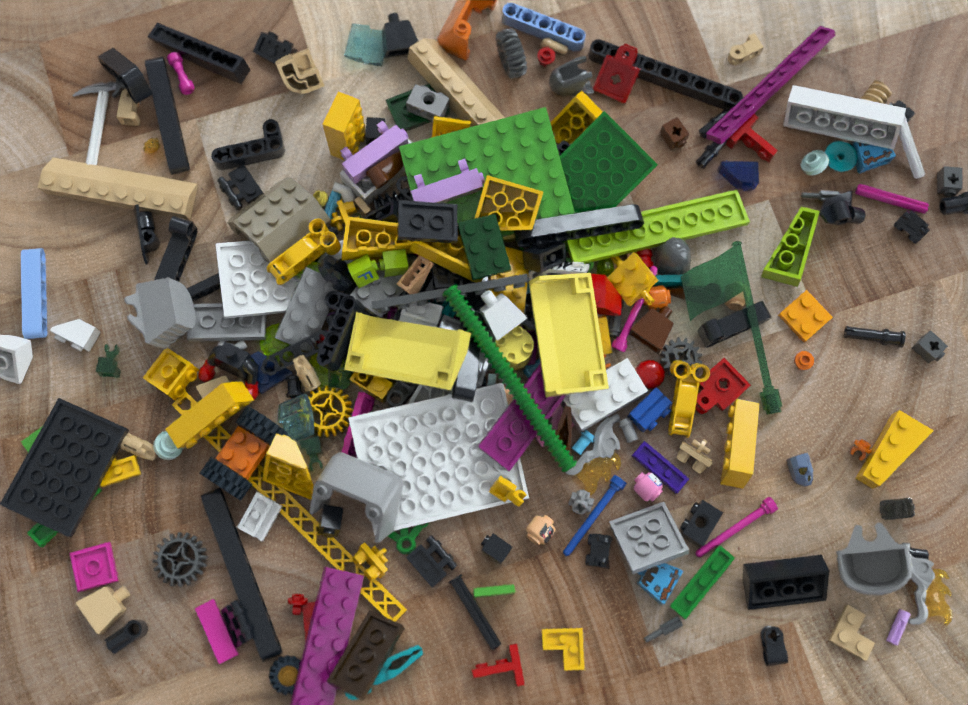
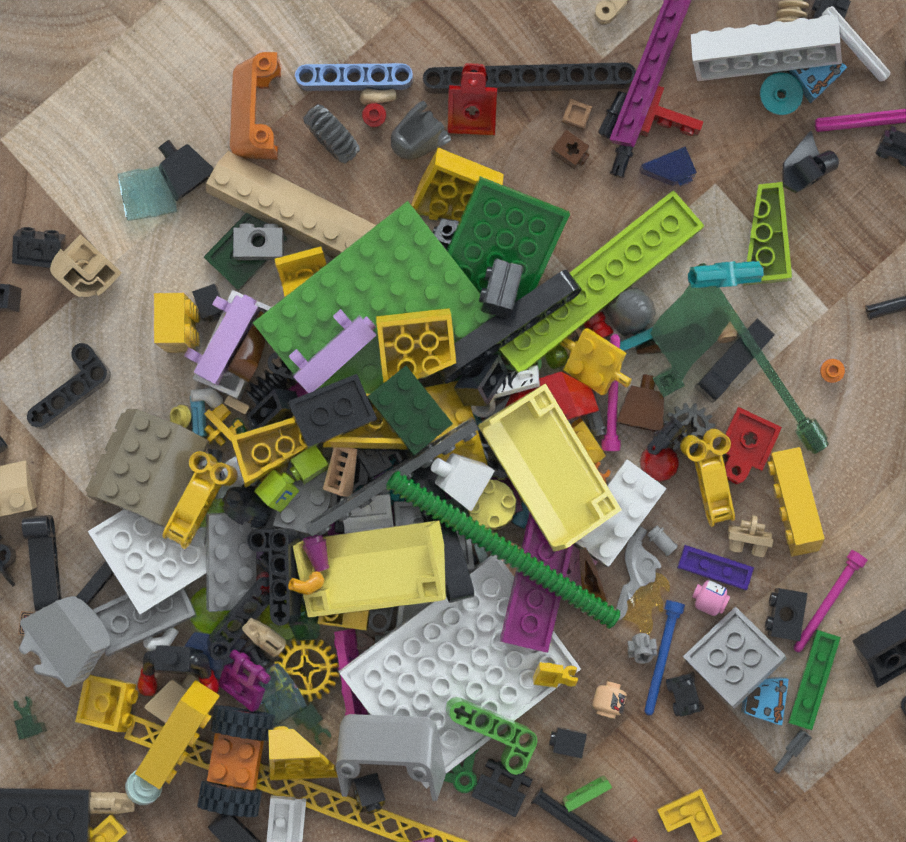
camera: 20 degrees left, 10 degrees up
black plate [217,164,263,210] -> none
yellow hips [352,542,388,581] -> none
medium azure pin [571,430,595,456] -> none
blue brick [627,388,672,433] -> none
orange head [643,285,671,310] -> none
light orange plate [778,290,833,343] -> none
sand blue rock [786,453,813,487] -> none
light aqua plate [801,150,829,176] -> none
dark grey axle [801,191,840,202] -> none
none -> magenta plate [219,650,271,712]
none -> light orange arm [288,571,324,595]
none -> magenta cone [302,534,329,572]
none -> bright green beam [445,697,538,775]
none -> brick [478,259,523,319]
none -> medium nougat tile [562,98,592,130]
none -> black piece [647,415,688,455]
none -> clear green piece [653,365,685,398]
none -> teal piece [688,261,764,288]

